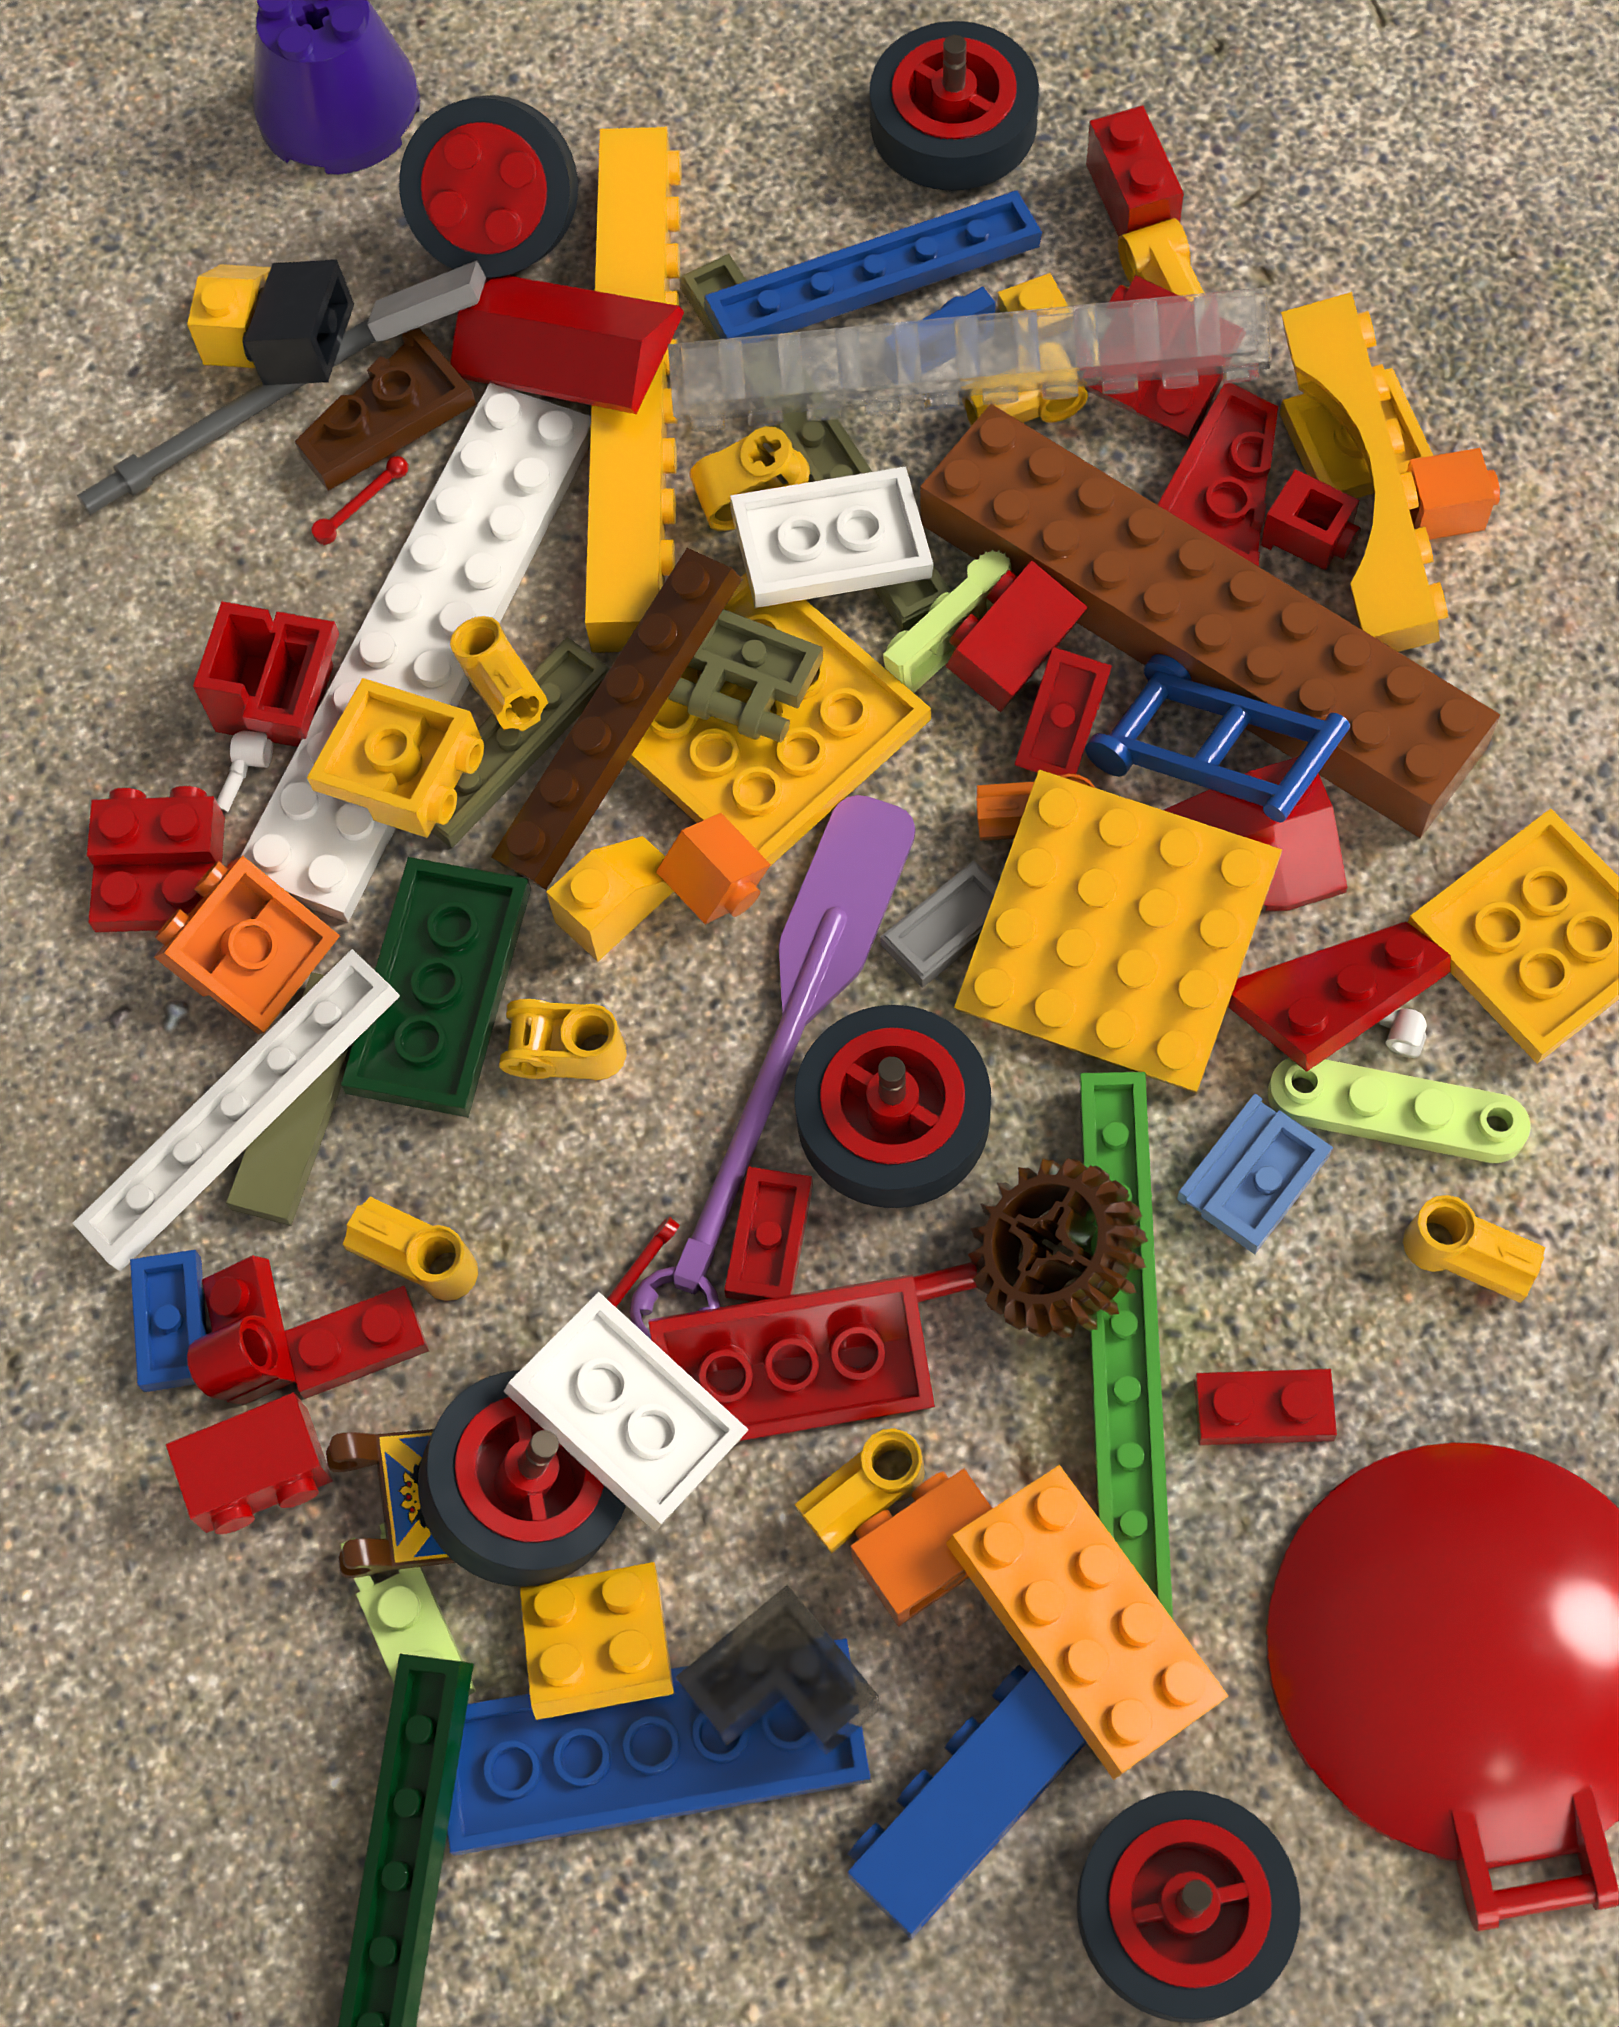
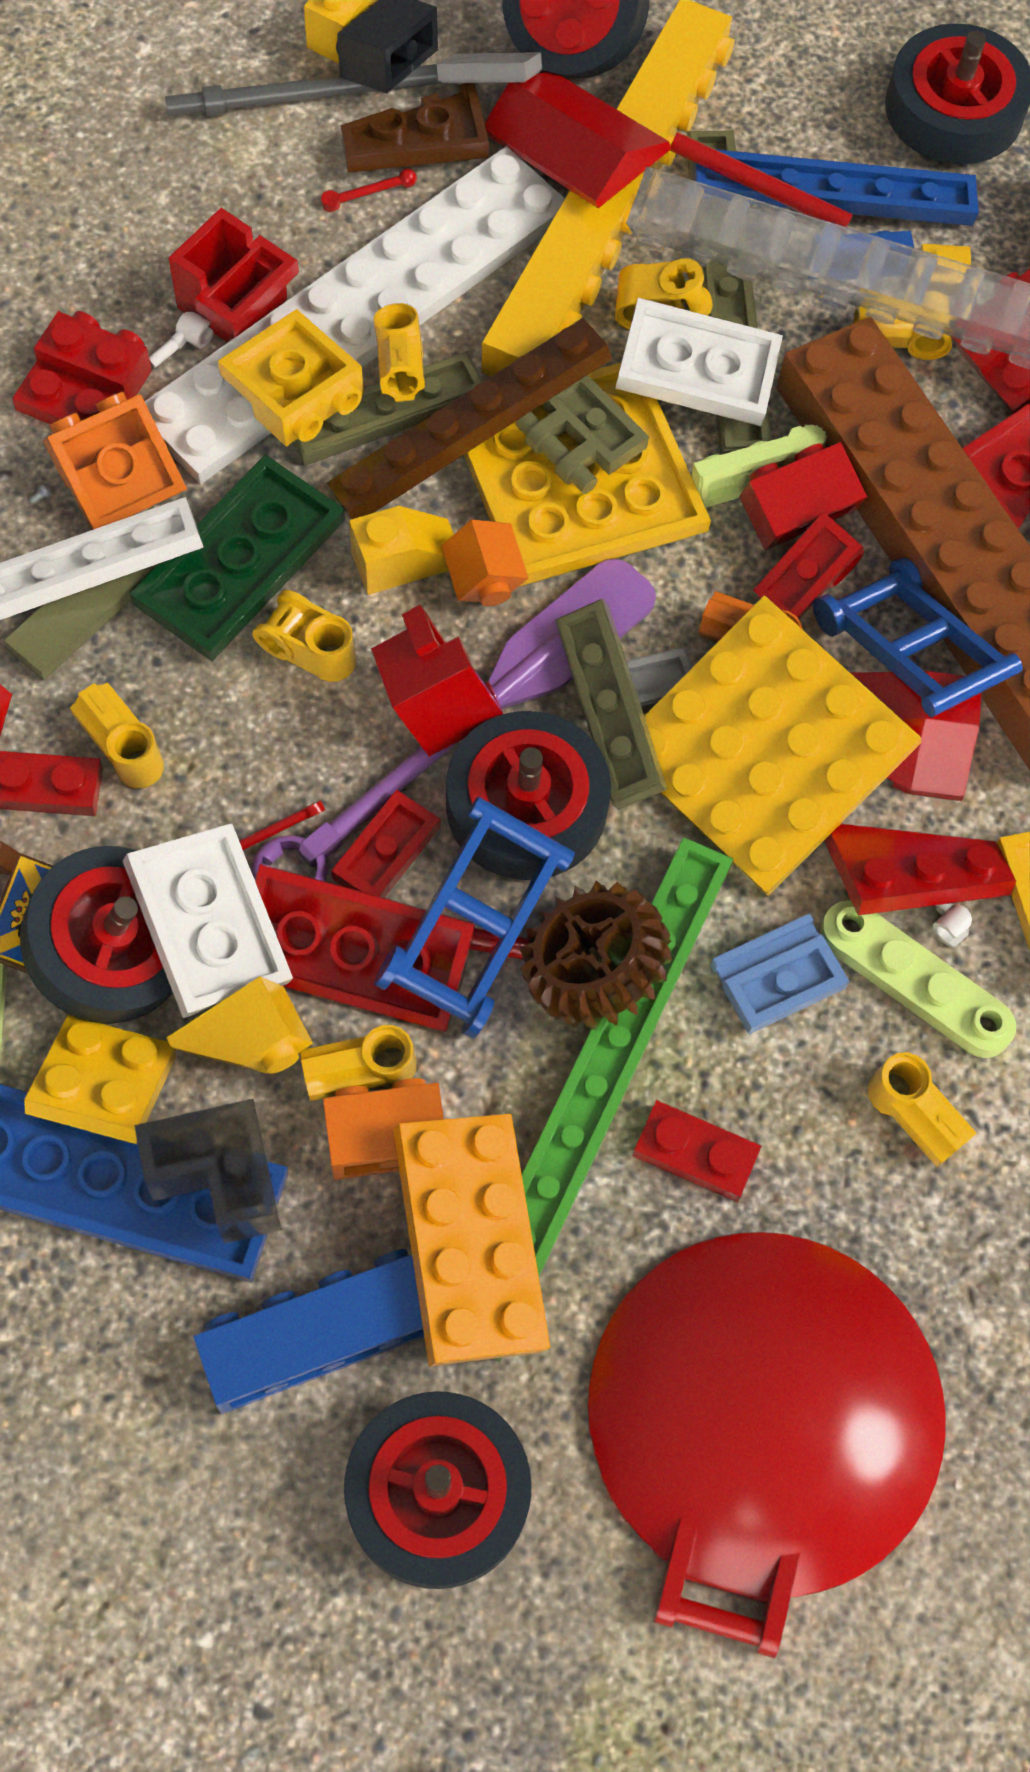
camera: 15 degrees right, 0 degrees up
none -> yellow slope [166,976,313,1074]
none -> red plate [371,604,503,757]
none -> blue piece [374,796,575,1039]
none -> olive tile [555,599,667,810]
none -> red bar [670,132,853,233]

